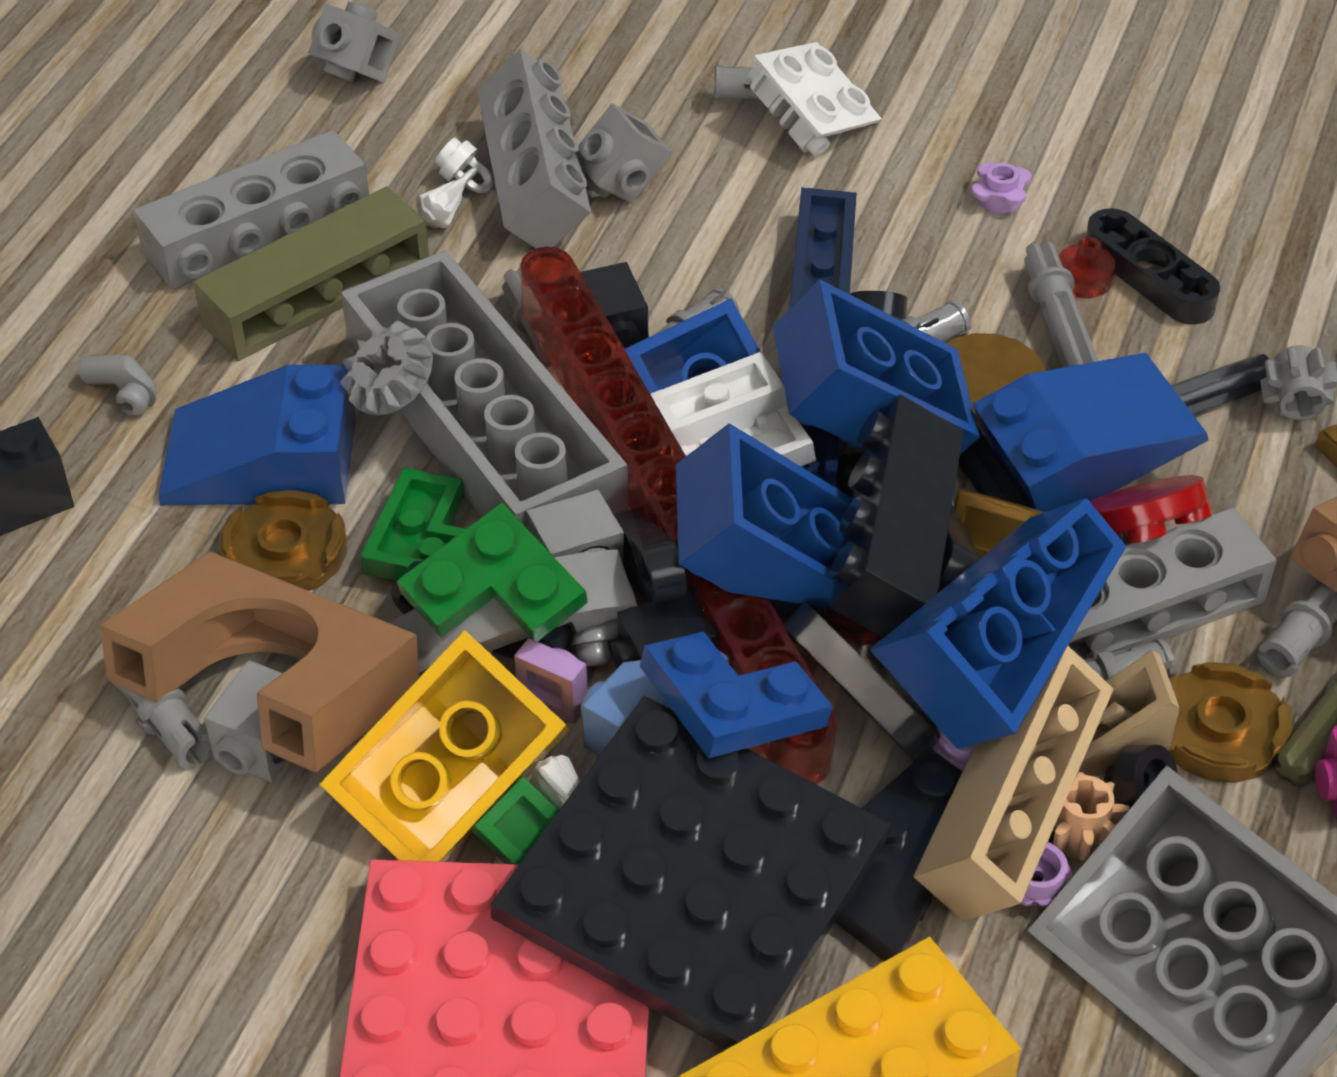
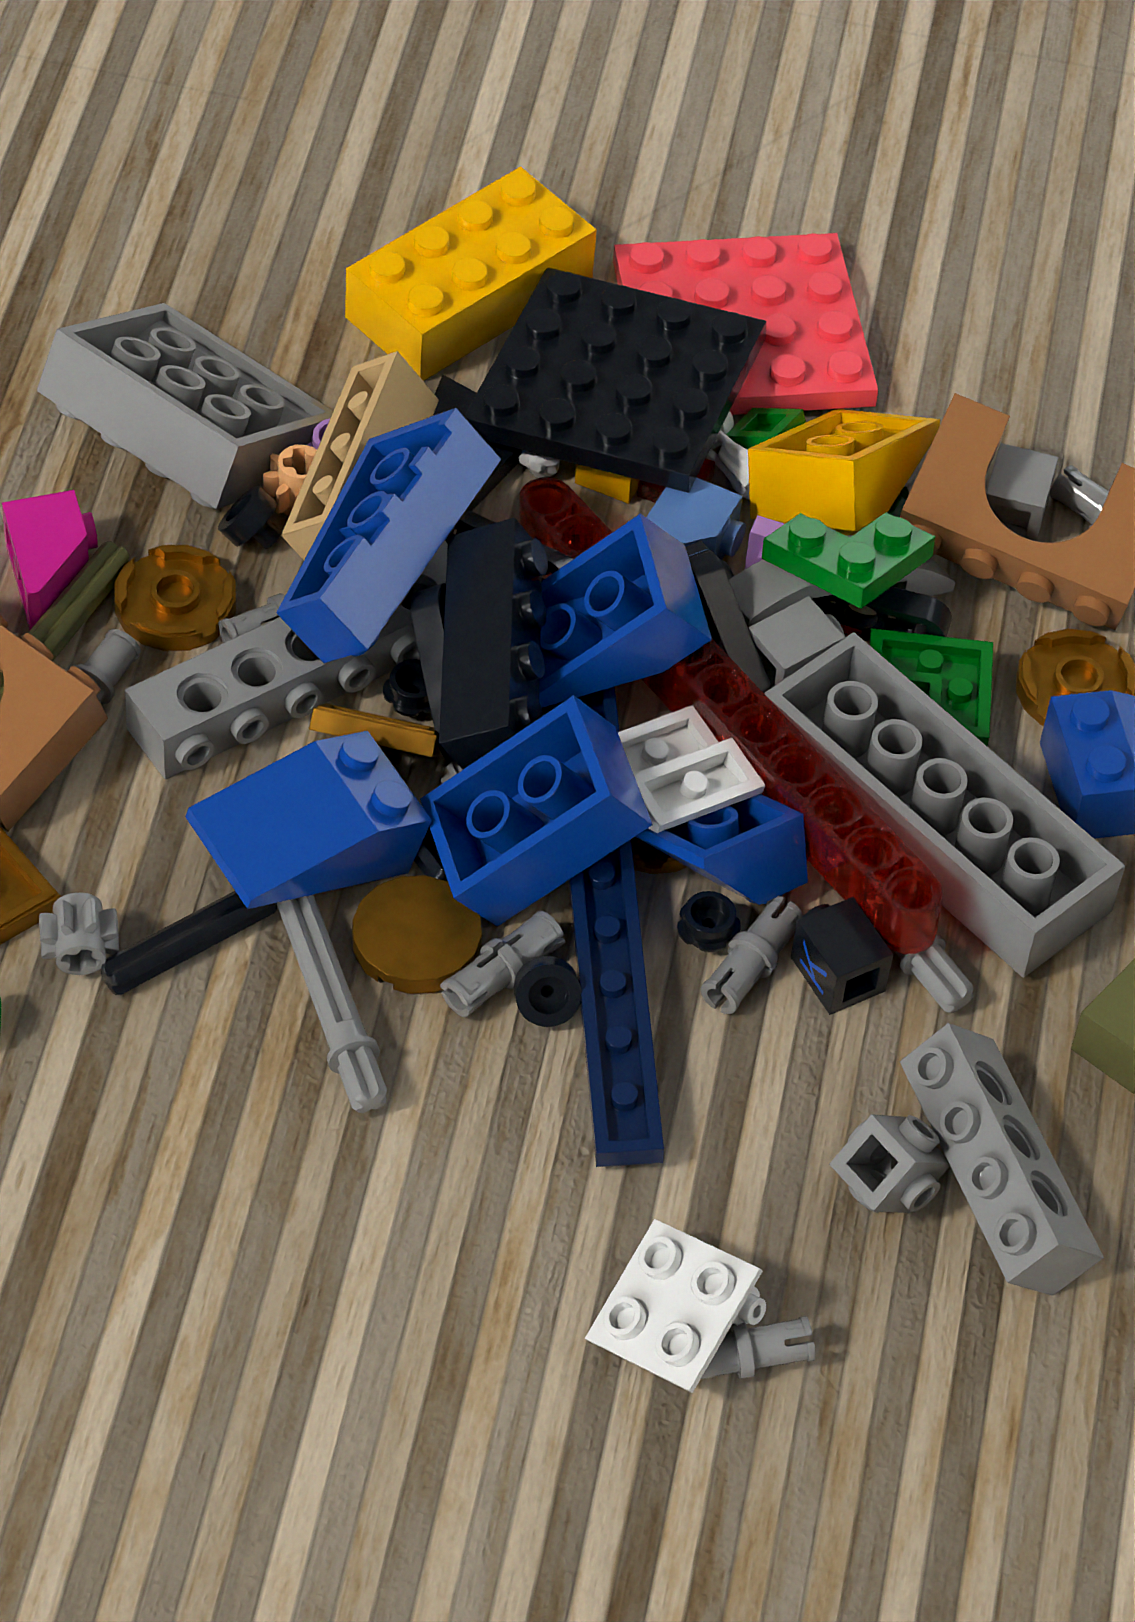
camera: 165 degrees right, 5 degrees up
light grey gear [340,320,433,415] -> none
white piece [416,137,494,229] -> none
blue plate [640,632,833,758] -> none
lavender plate [972,162,1032,213] -> none
clear red tile [1059,237,1115,298] -> none
tan slope [1076,650,1180,777] -> none
black beam [1085,208,1220,324] -> none
red tile [1090,475,1213,544] -> none

